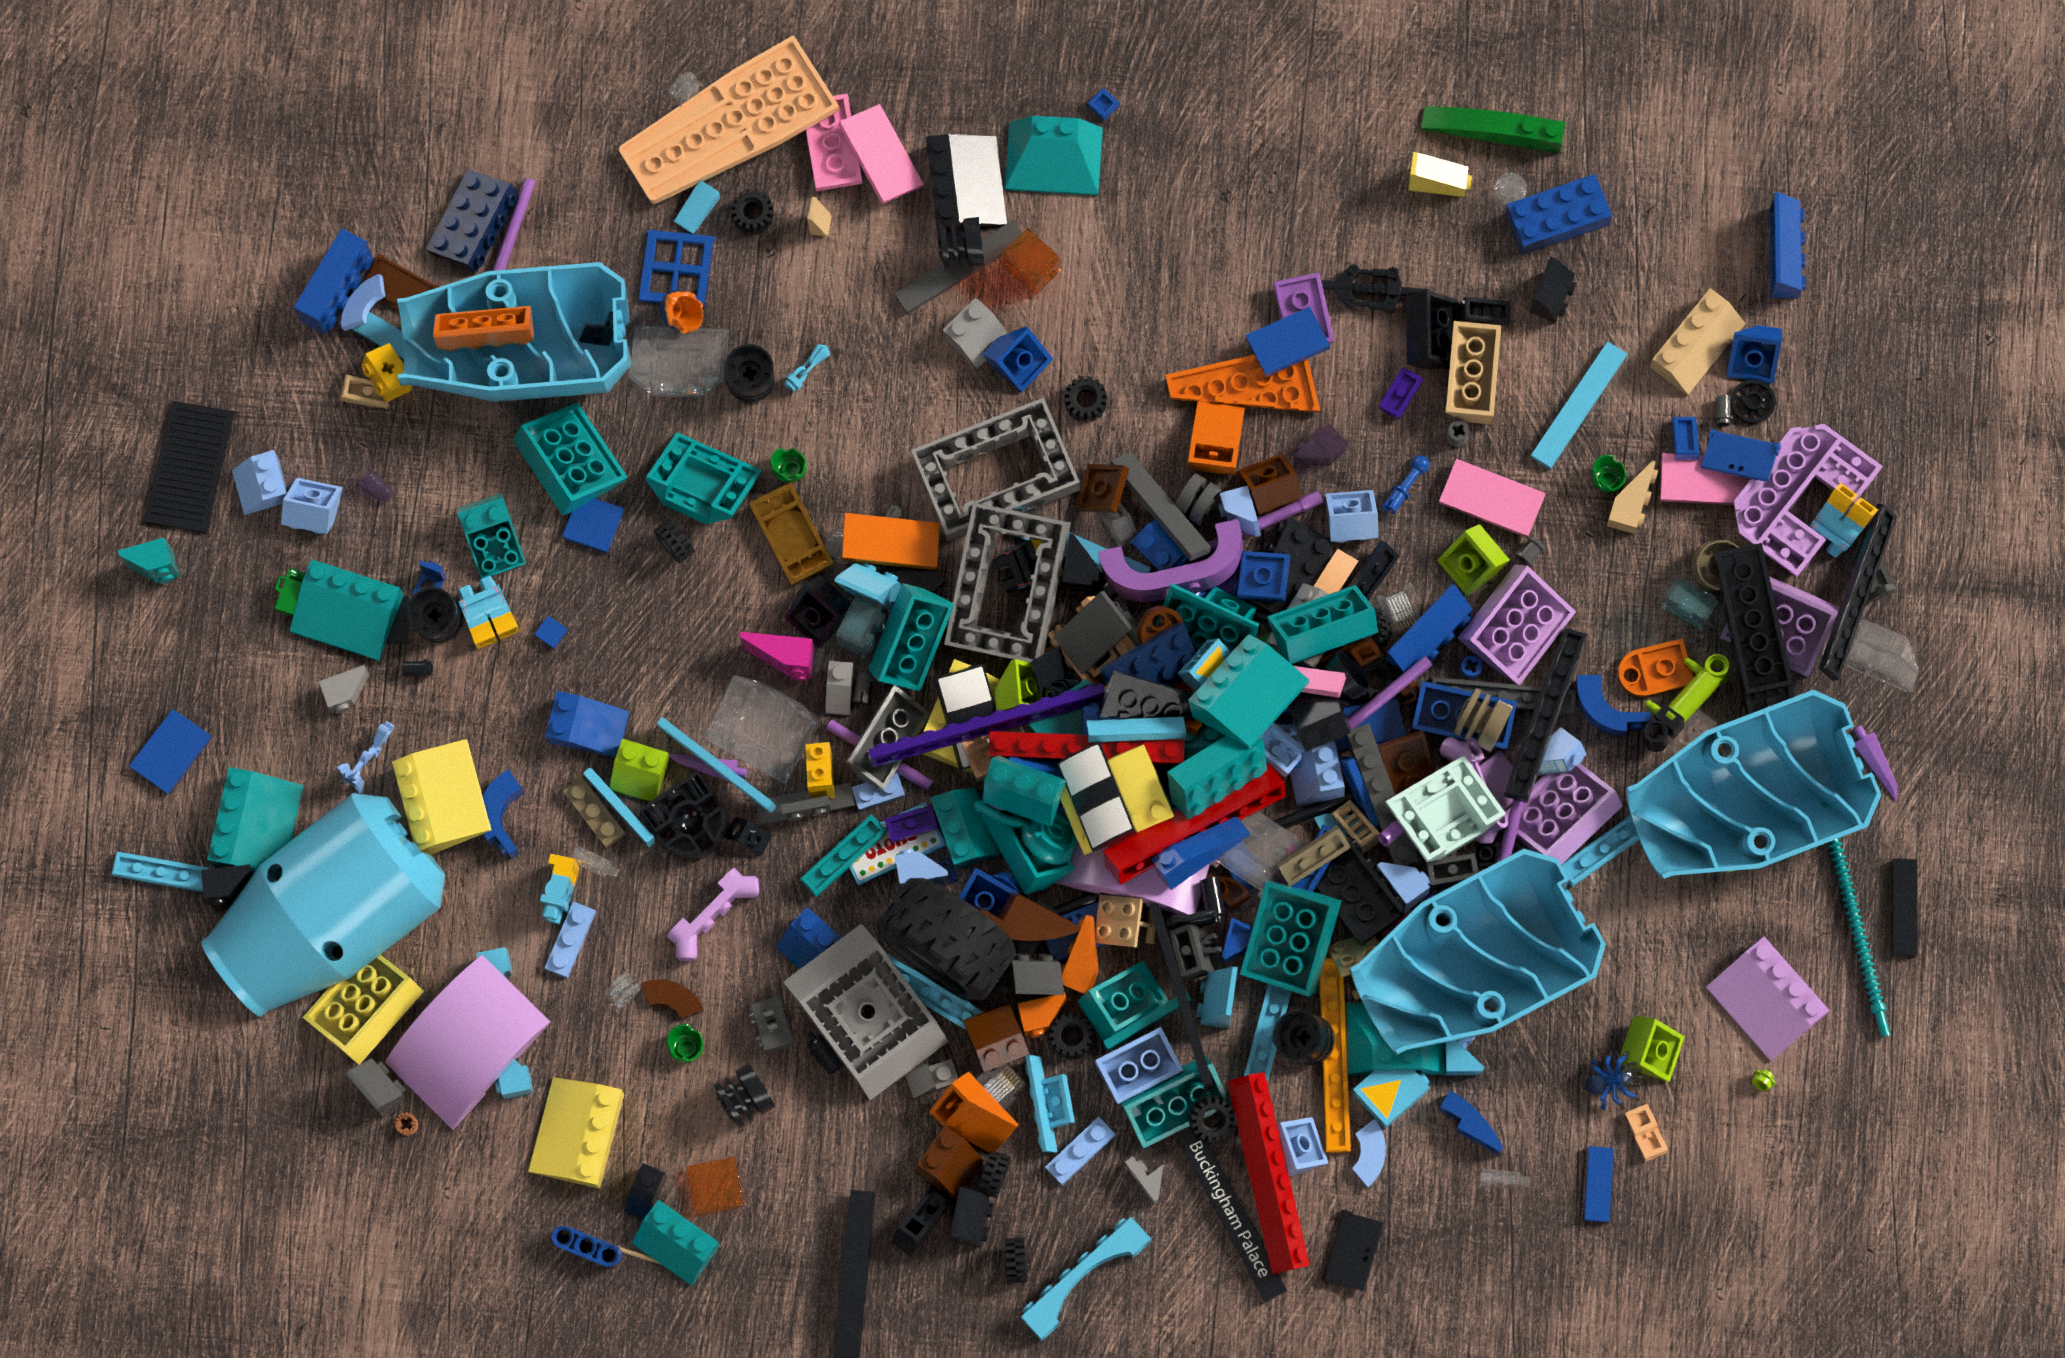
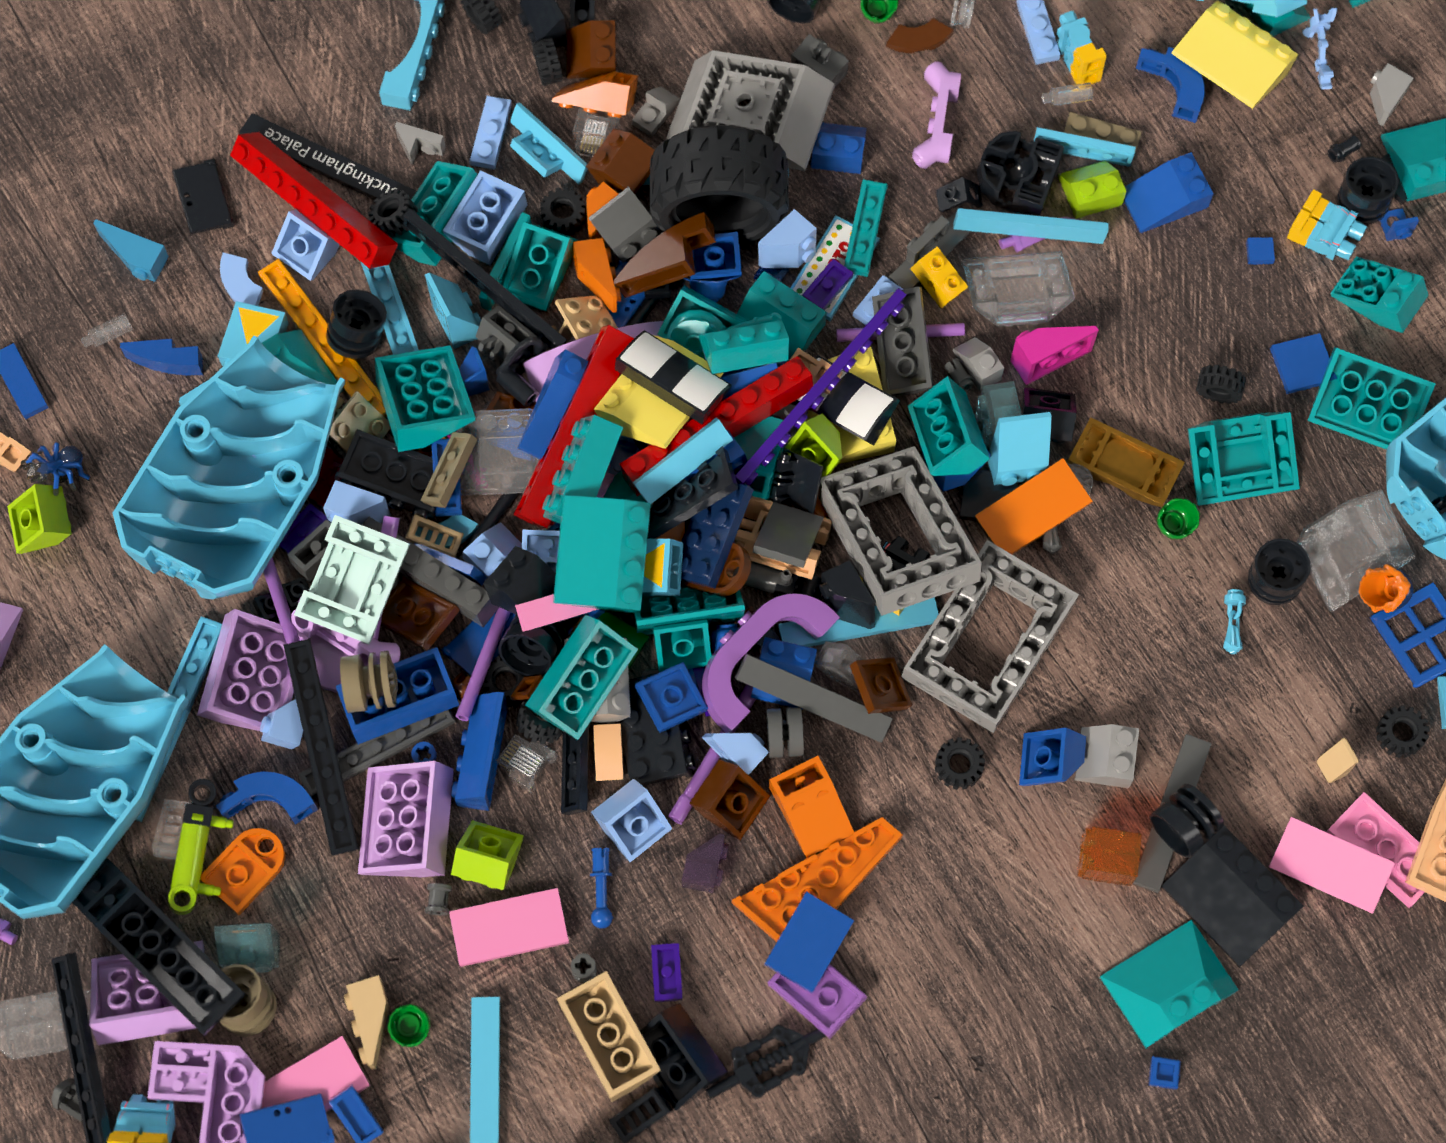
camera: 140 degrees right, 5 degrees down
none -> dark azure slope [93,219,169,282]

